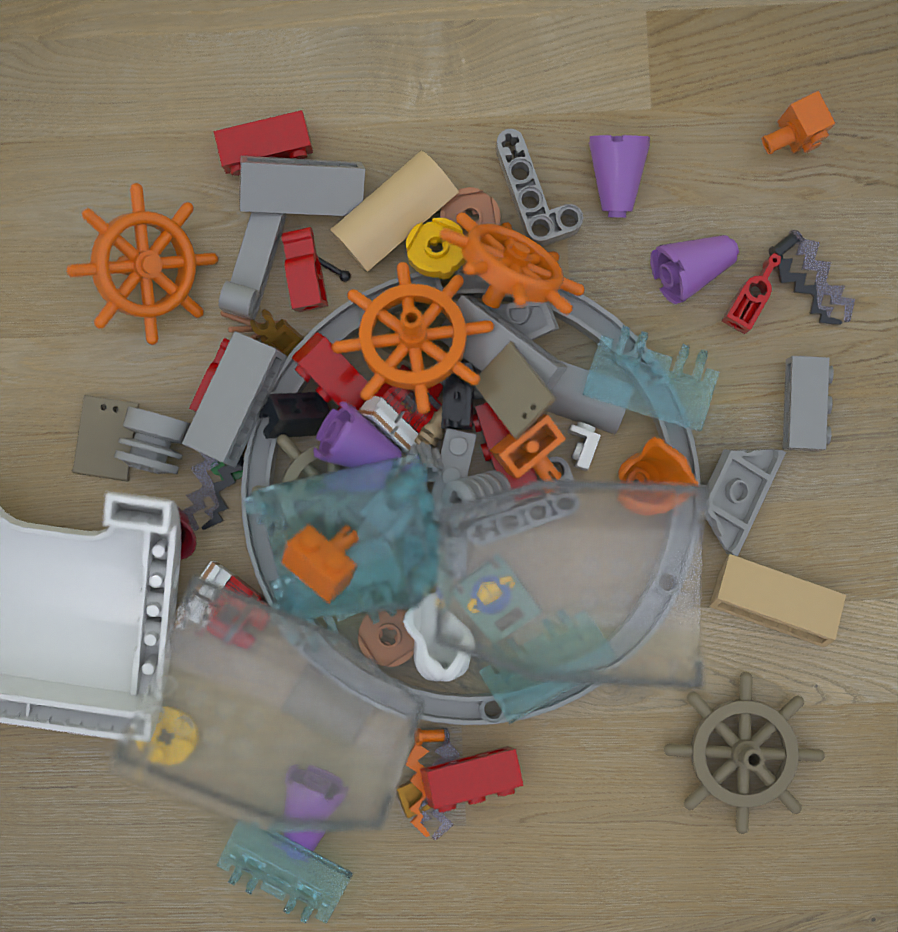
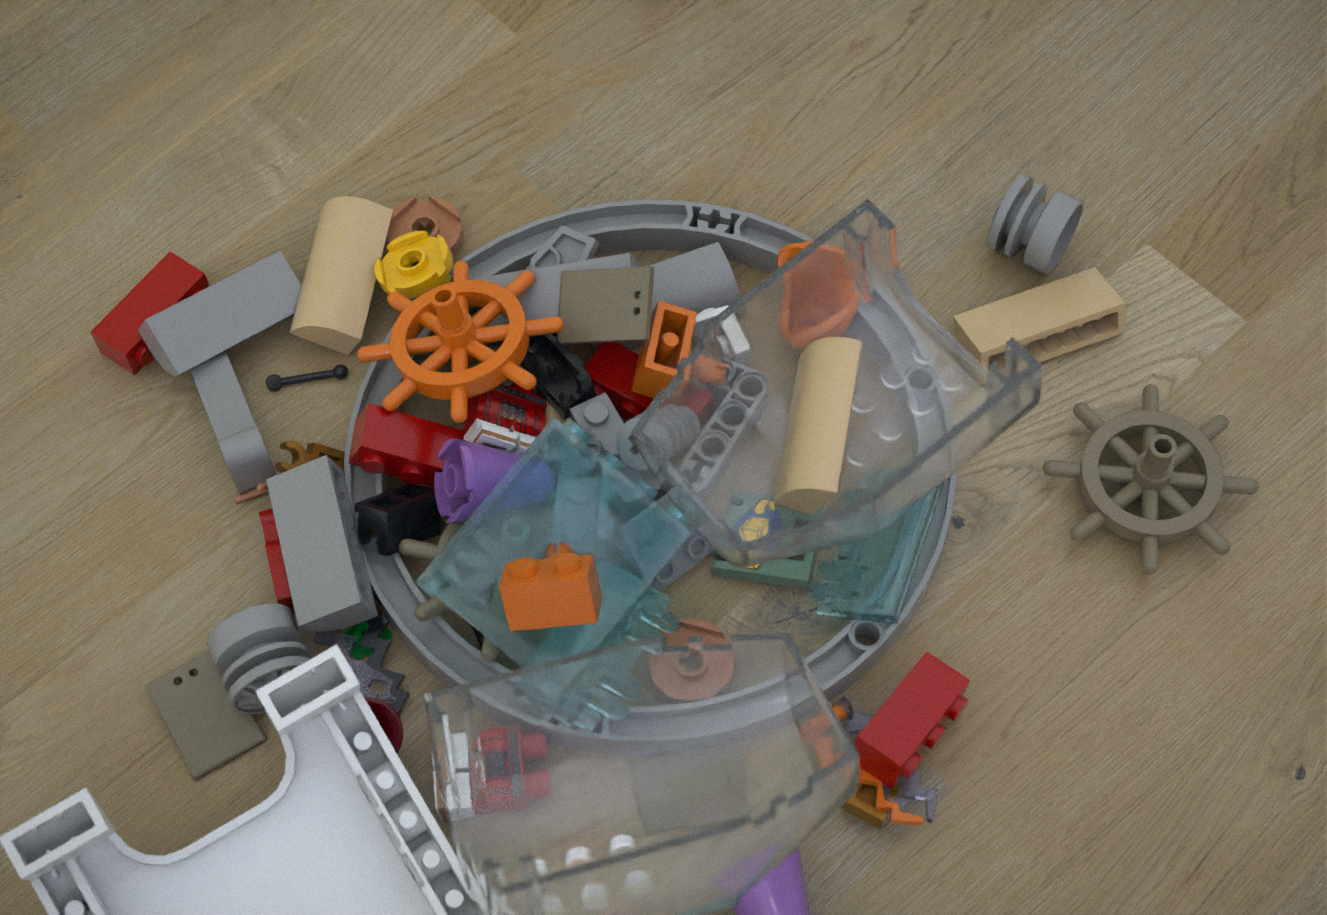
camera: 40 degrees left, 25 degrees down
orange piece [66,183,218,345] -> none
red piece [281,227,328,312] -> none
white piece [403,591,471,682] -> none
orange piece [440,212,585,315] -> none
light grey beam [496,129,583,247] -> none
clear light blue hinge [582,325,720,432] -> none
medium lavender cone [589,135,650,217] -> none
medium lavender cone [650,235,739,304] -> none
light grey wing [698,449,786,557] -> none
red piece [721,253,781,335] -> none
piece [768,230,855,325] -> none
light grey brick [782,356,834,451] -> none
none -> tan brick [773,337,862,515]
none -> light grey wheel [987,174,1084,276]

